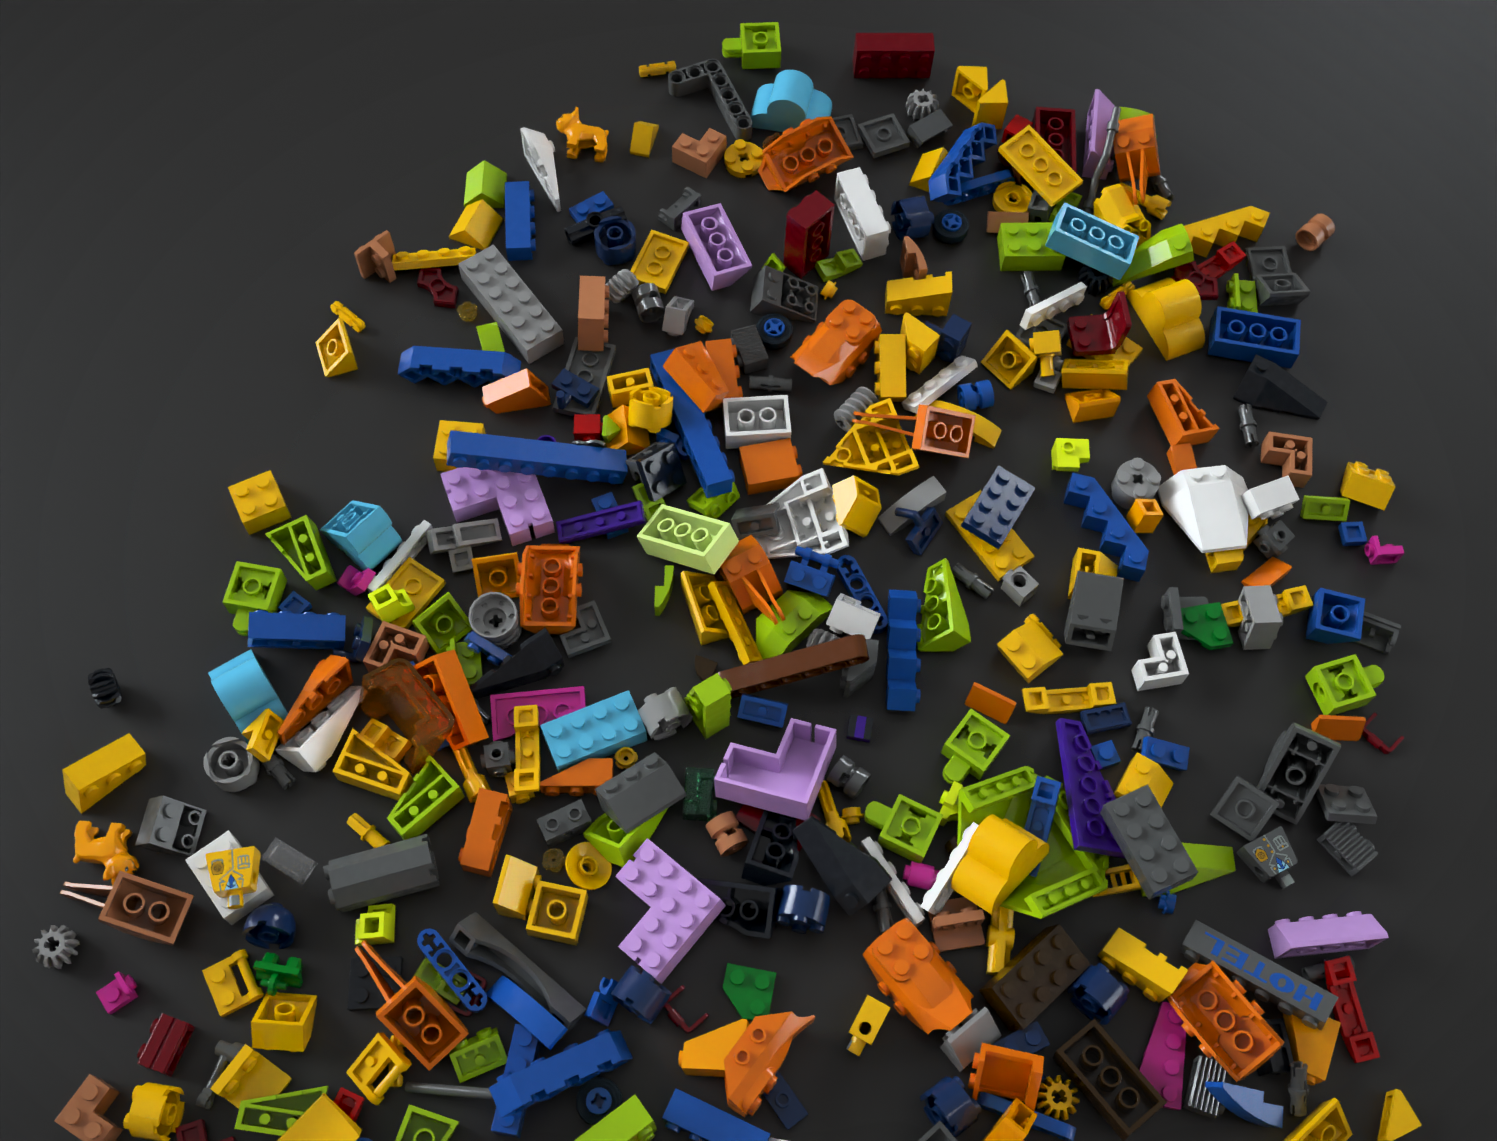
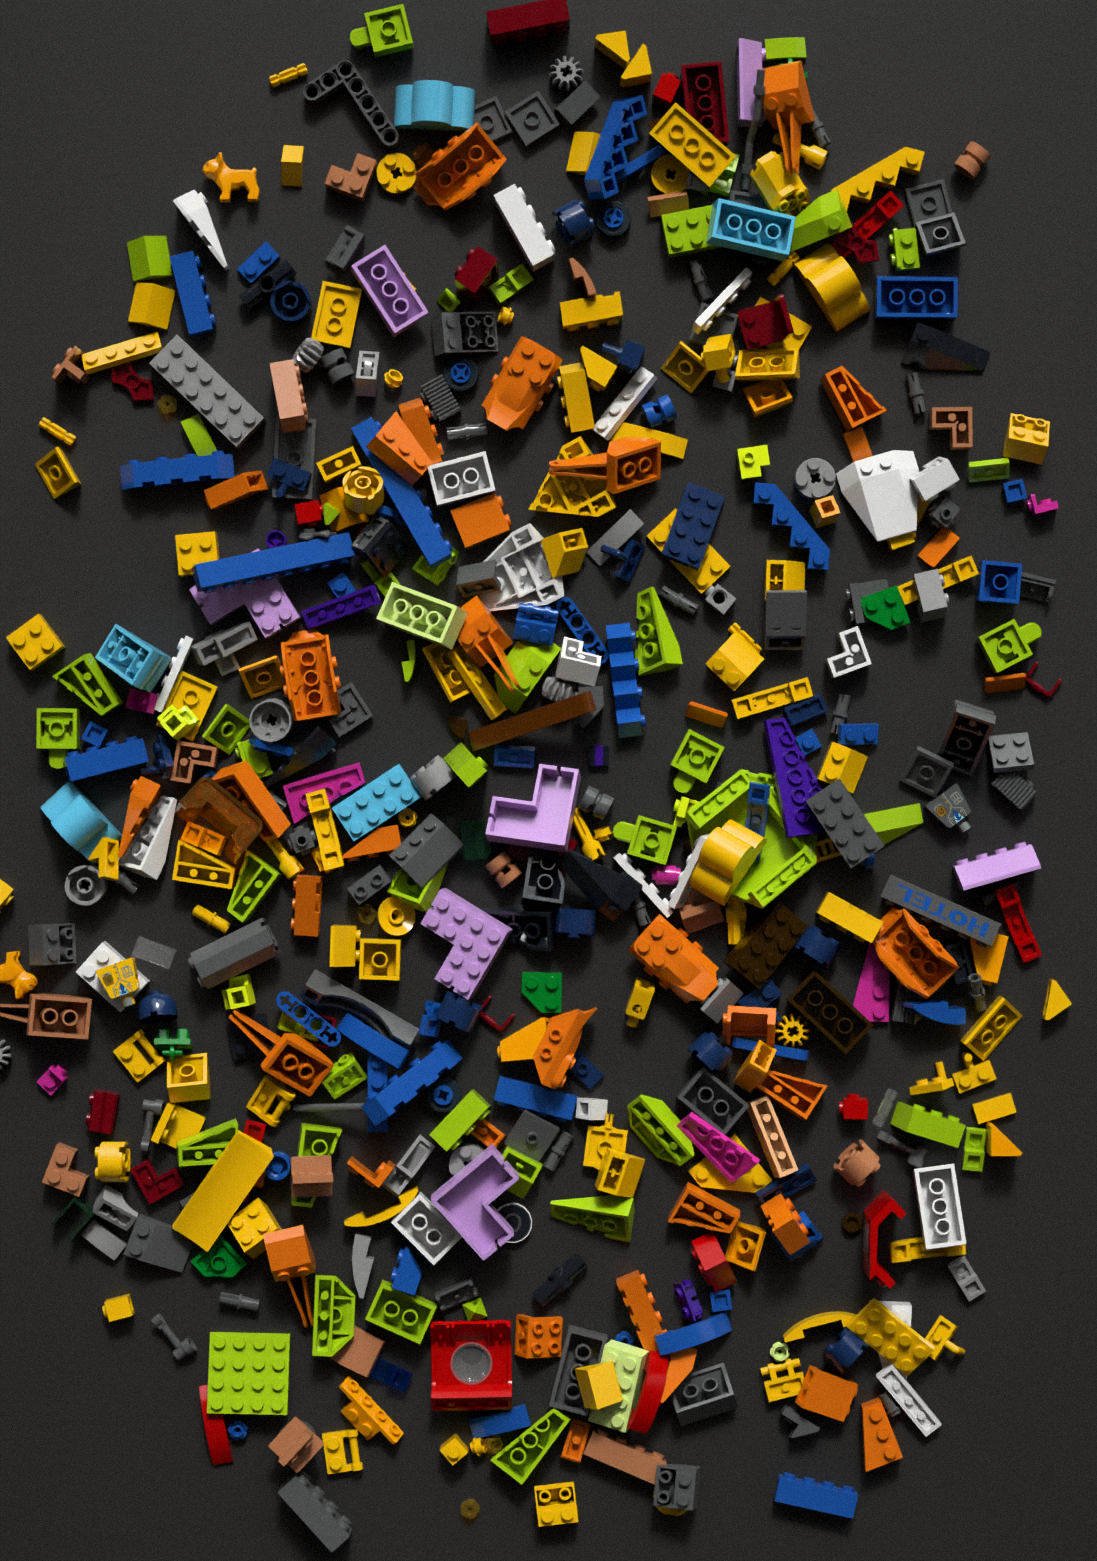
camera: 10 degrees left, 25 degrees up
light grey piece [834,387,879,433] -> none

